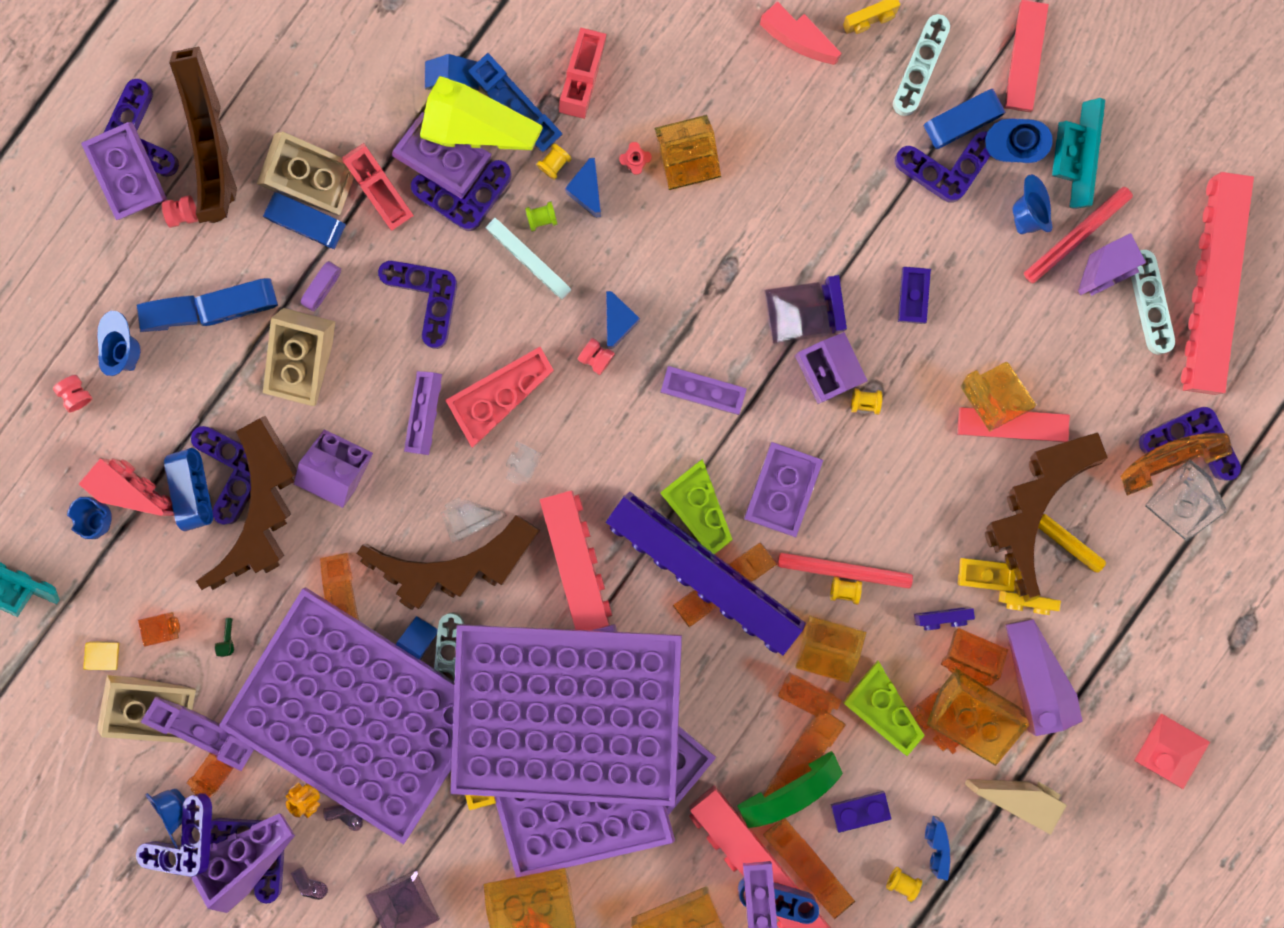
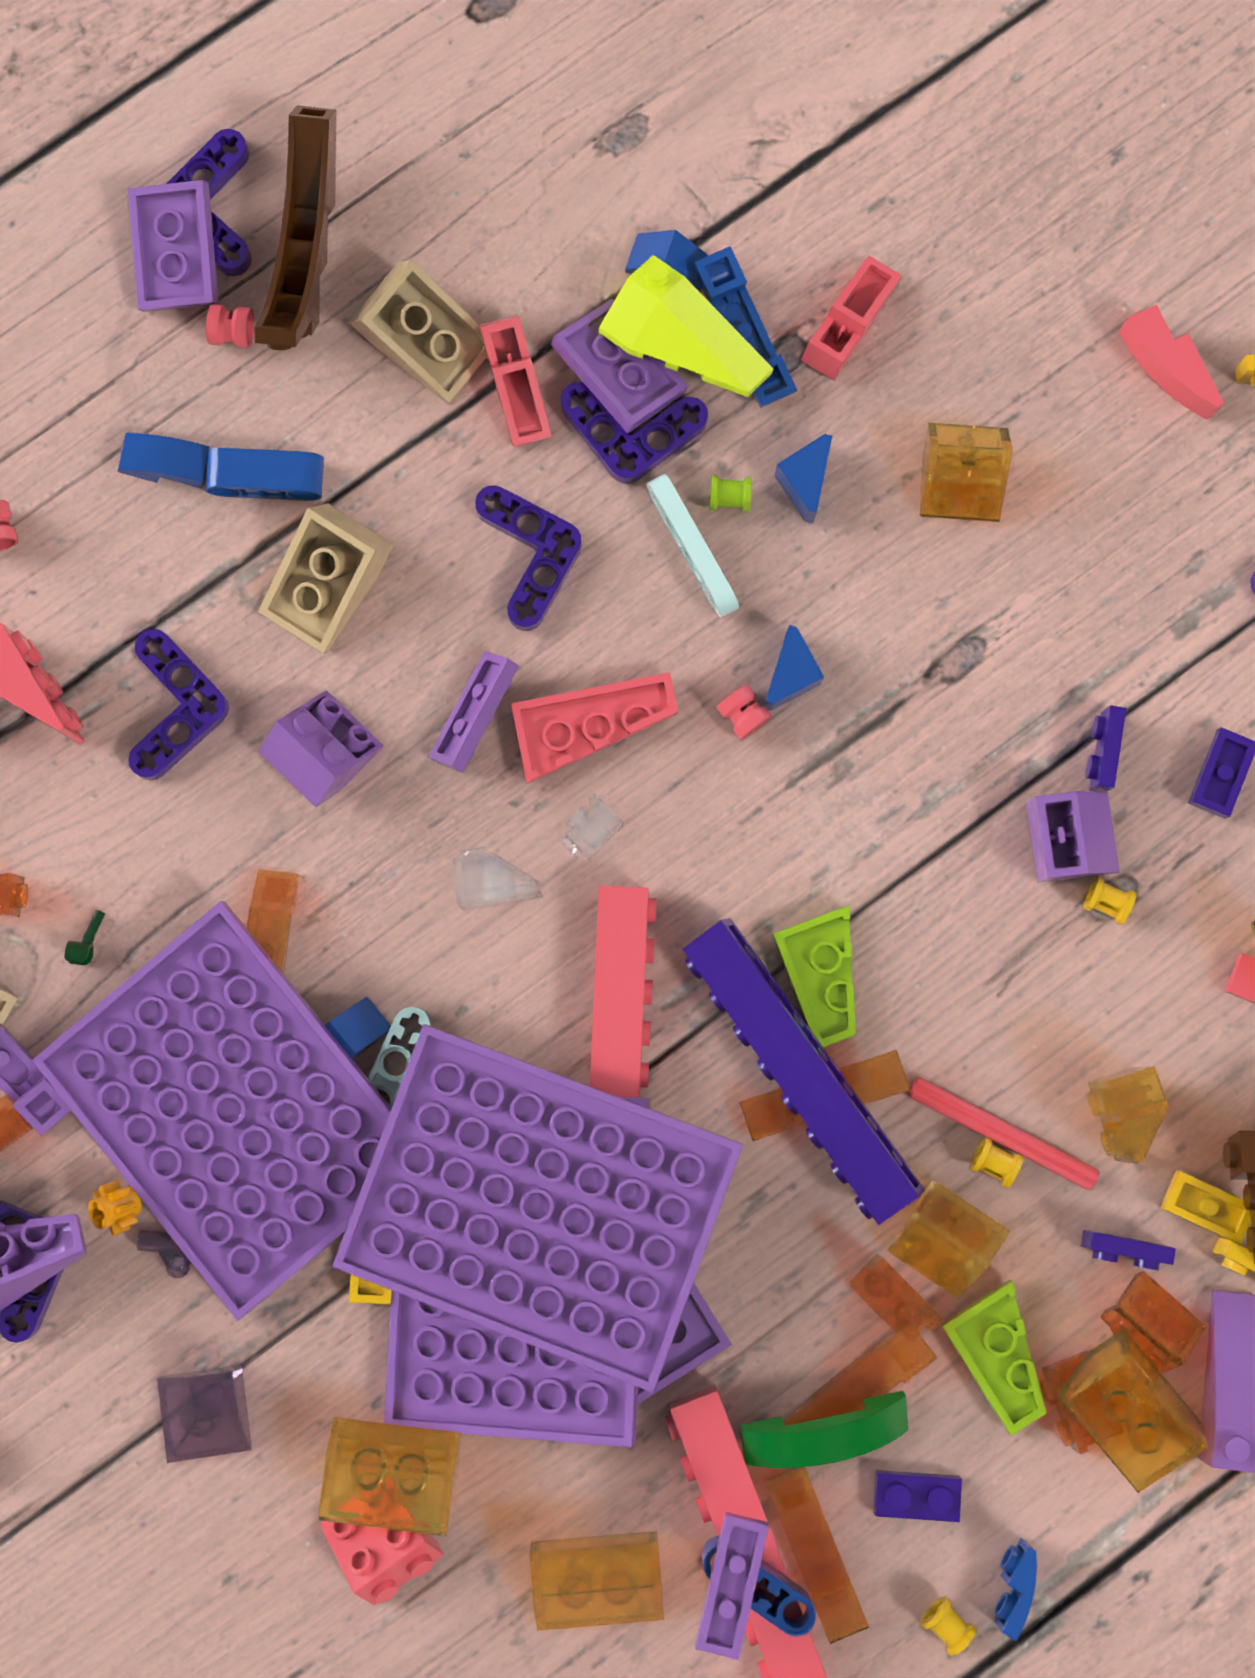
camera: 15 degrees right, 5 degrees down
blue piece [97,311,141,376] -> none
blue beam [164,448,213,531] -> none
reddish brown arch [196,416,297,591] -> none
blue beam [263,192,346,250] -> none
clear purple arm [291,867,328,900] -> none
medium lavender beam [300,261,341,312] -> none
reddish brown arch [356,515,540,610] -> none
yellow bush [536,143,572,180] -> none
coral plate [619,142,652,175] -> none
medium lavender plate [660,366,747,415] -> none
medium lavender plate [744,442,823,537] -> none
clear purple slope [765,282,830,344] -> none
tan slope [965,779,1067,835] -> none
none -> clear yellow slope [1086,1066,1169,1164]

